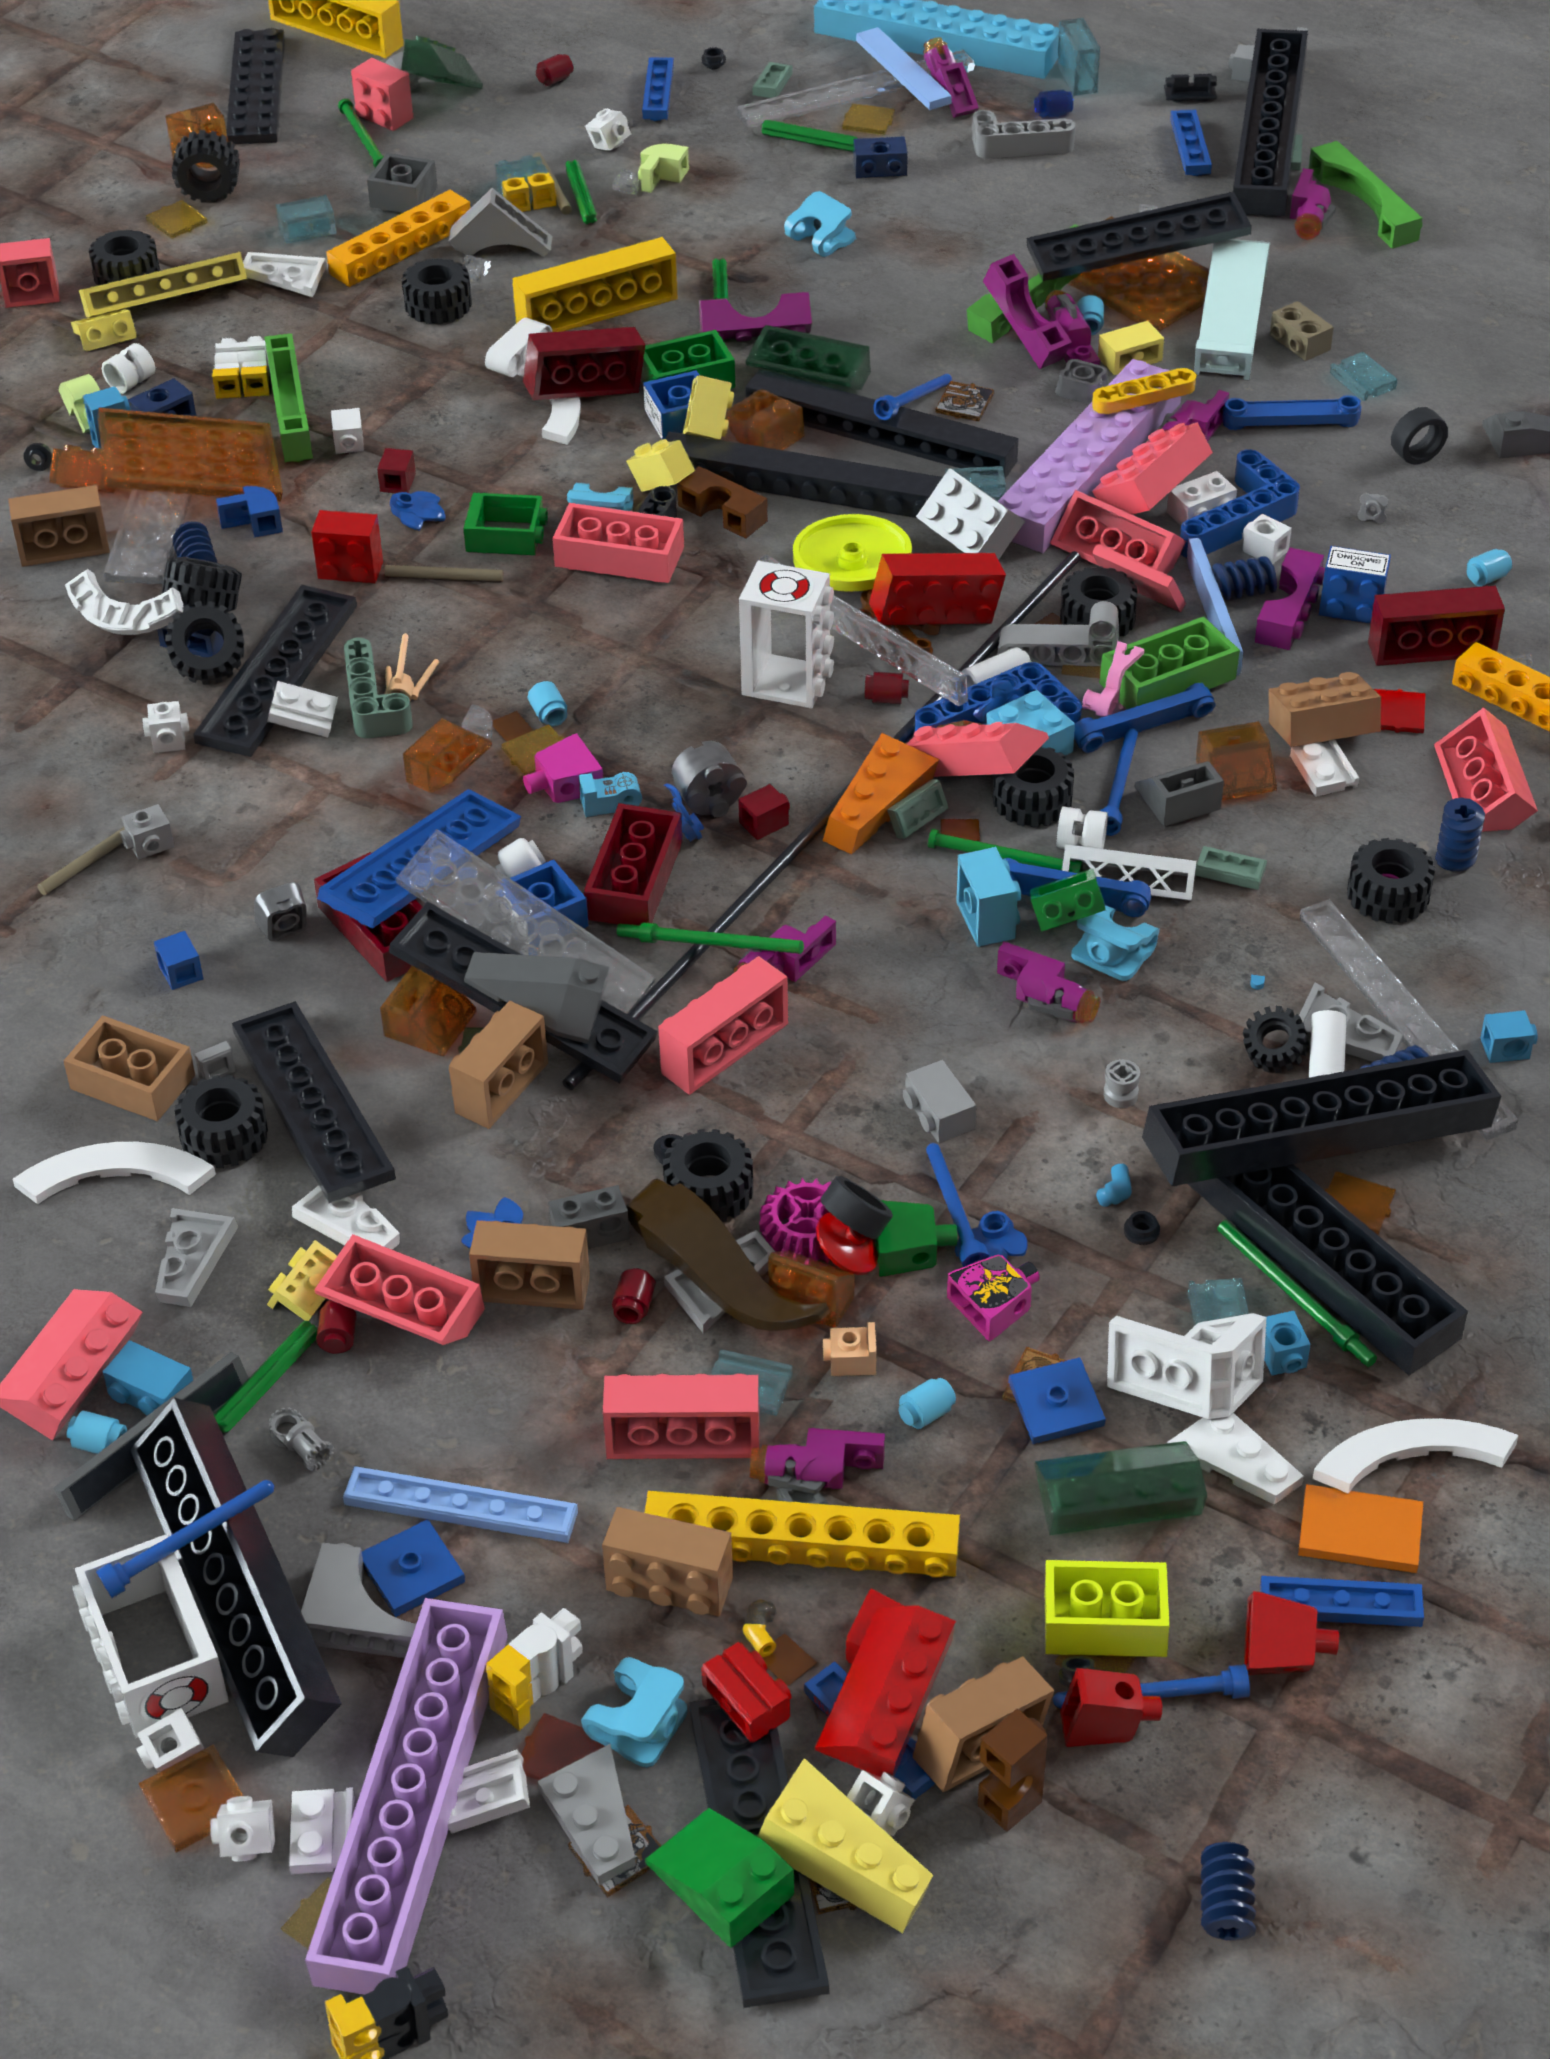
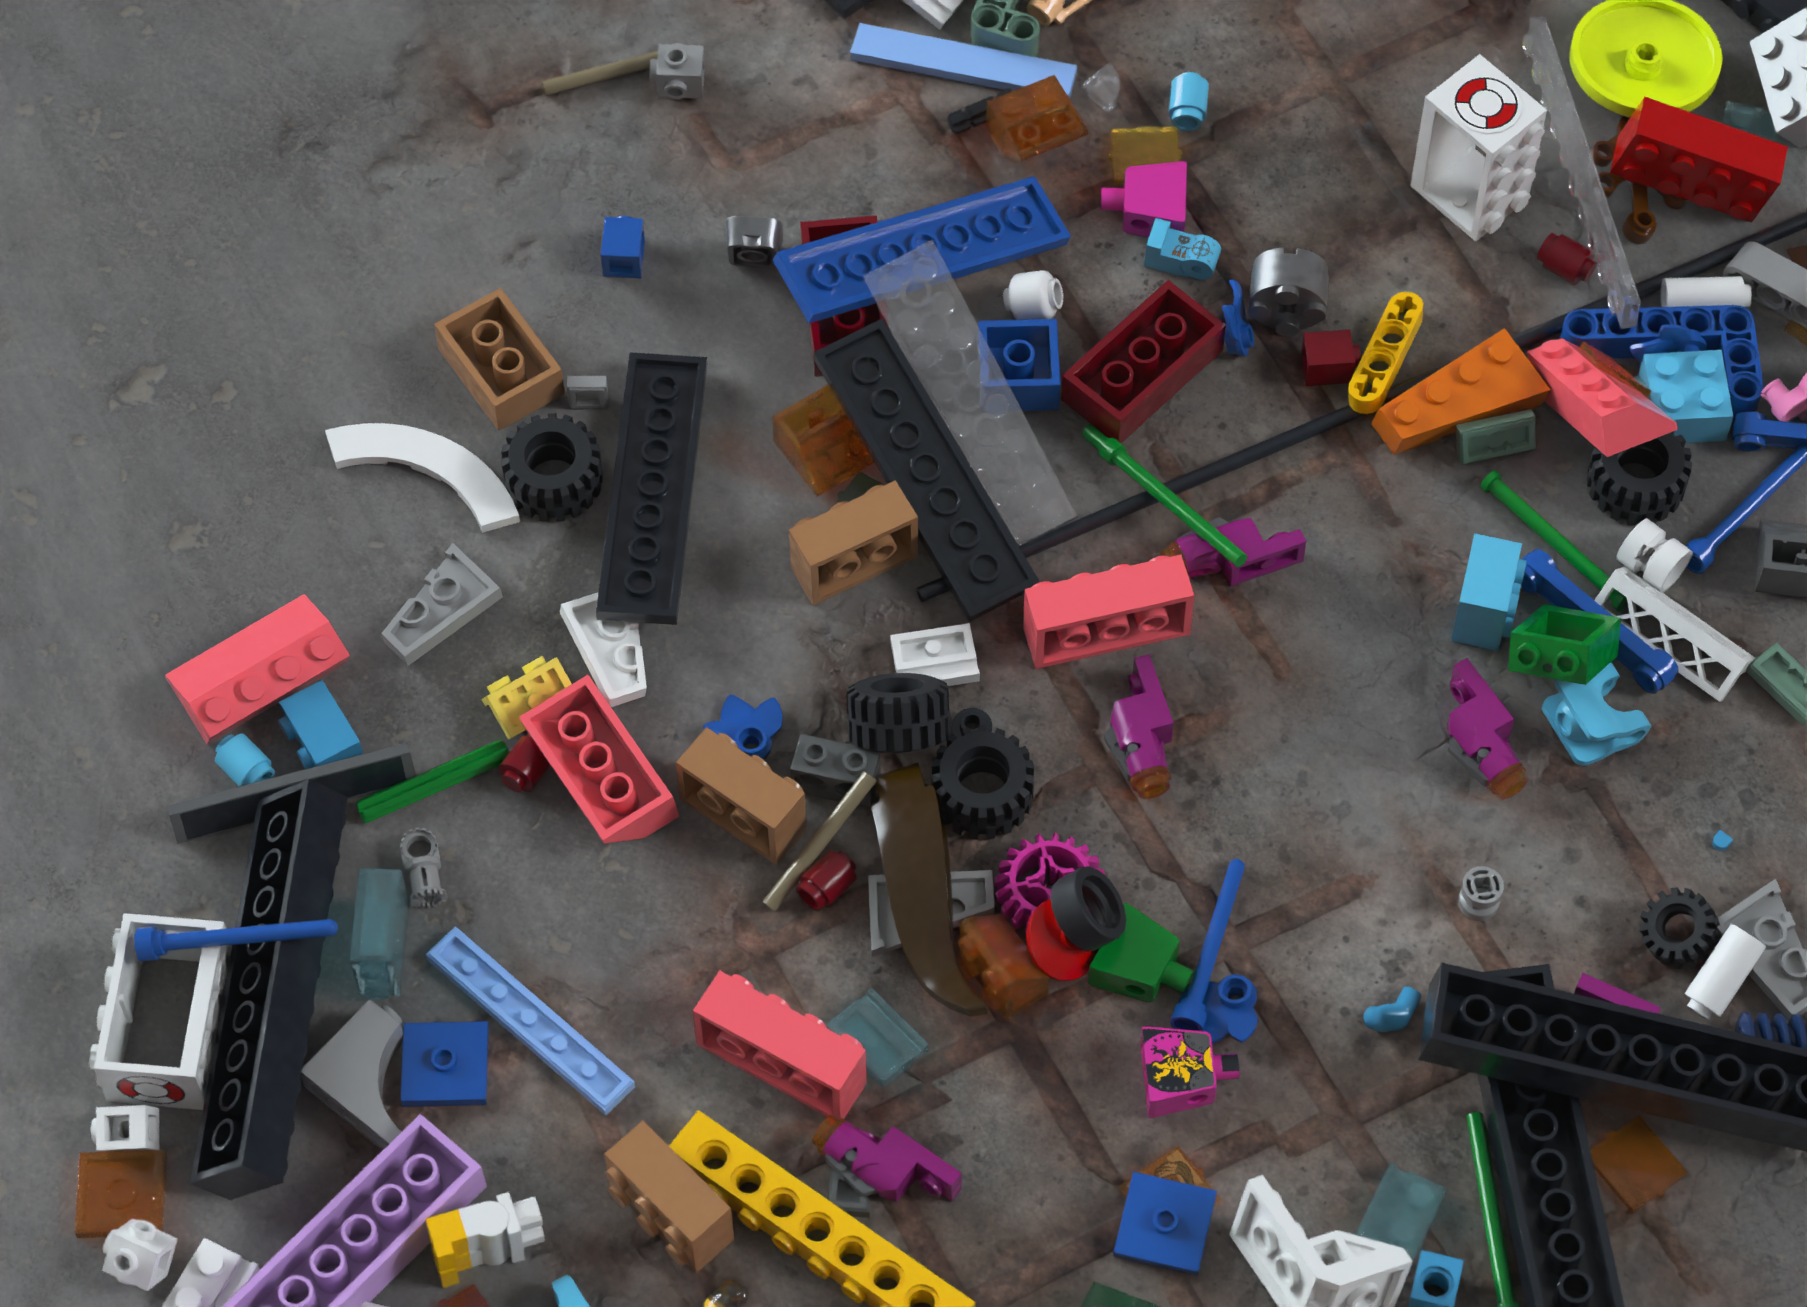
camera: 30 degrees right, 15 degrees up
dark grey wedge [464,952,610,1044] -> none
reddish brown sticker [489,711,535,743] -> none
light nougat brick [823,1322,876,1376] -> none
medium azure brick [898,1378,956,1429] -> none
light grey brick [903,1060,976,1143] -> none
reddish brown sticker [940,819,980,841] -> none
black plate [1124,1211,1160,1245] -> none
none -> clear light blue brick [350,868,410,1000]
none -> dark tan bar [762,771,877,911]
none -> black tyre [846,673,950,753]
none -> light blue tile [850,23,1077,103]
none -> white plate [890,623,980,686]
none -> black axle [947,89,1019,134]
none -> magenta plate [1104,654,1174,799]
none -> yellow beam [1348,292,1423,414]

